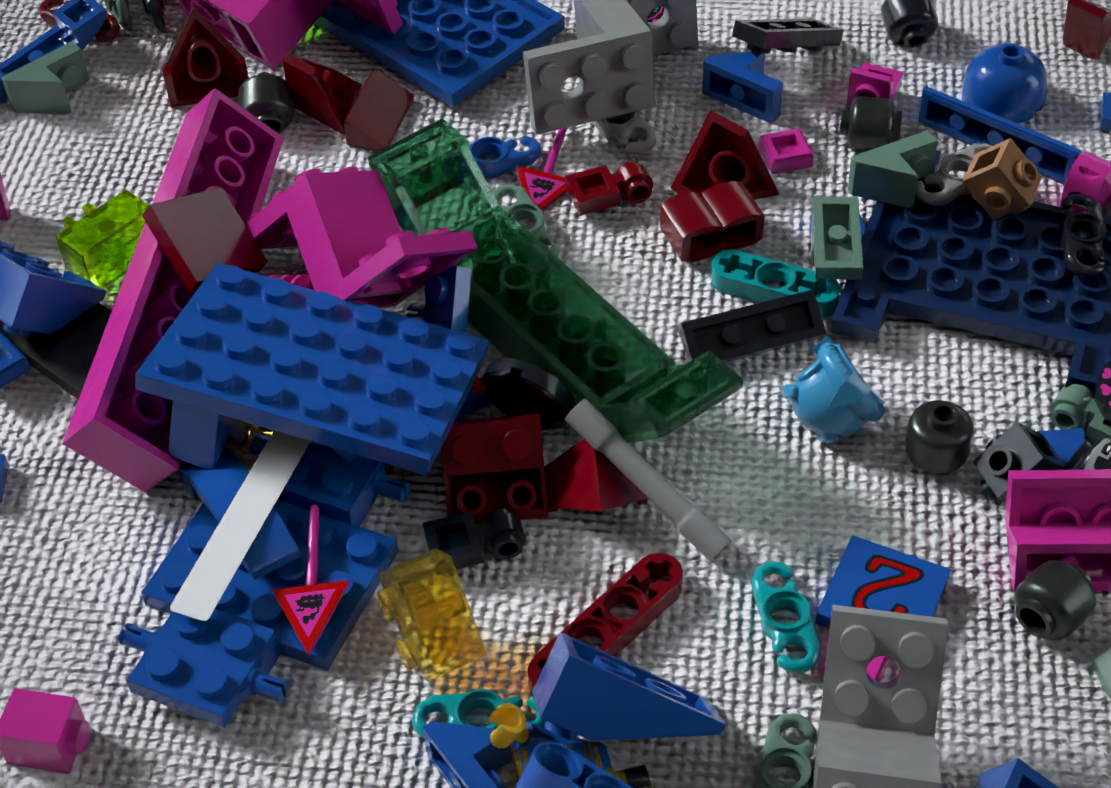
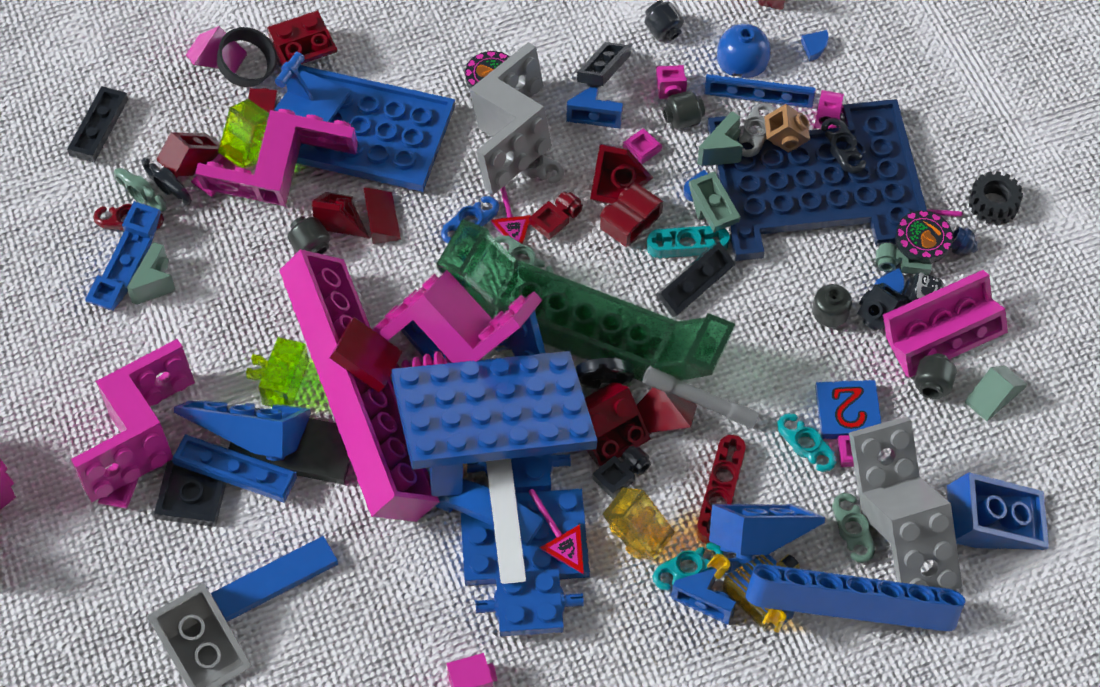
camera: 30 degrees left, 10 degrees up
dark red slope [163,7,249,108] -> none
dark azure helmet [782,336,886,443] -> none

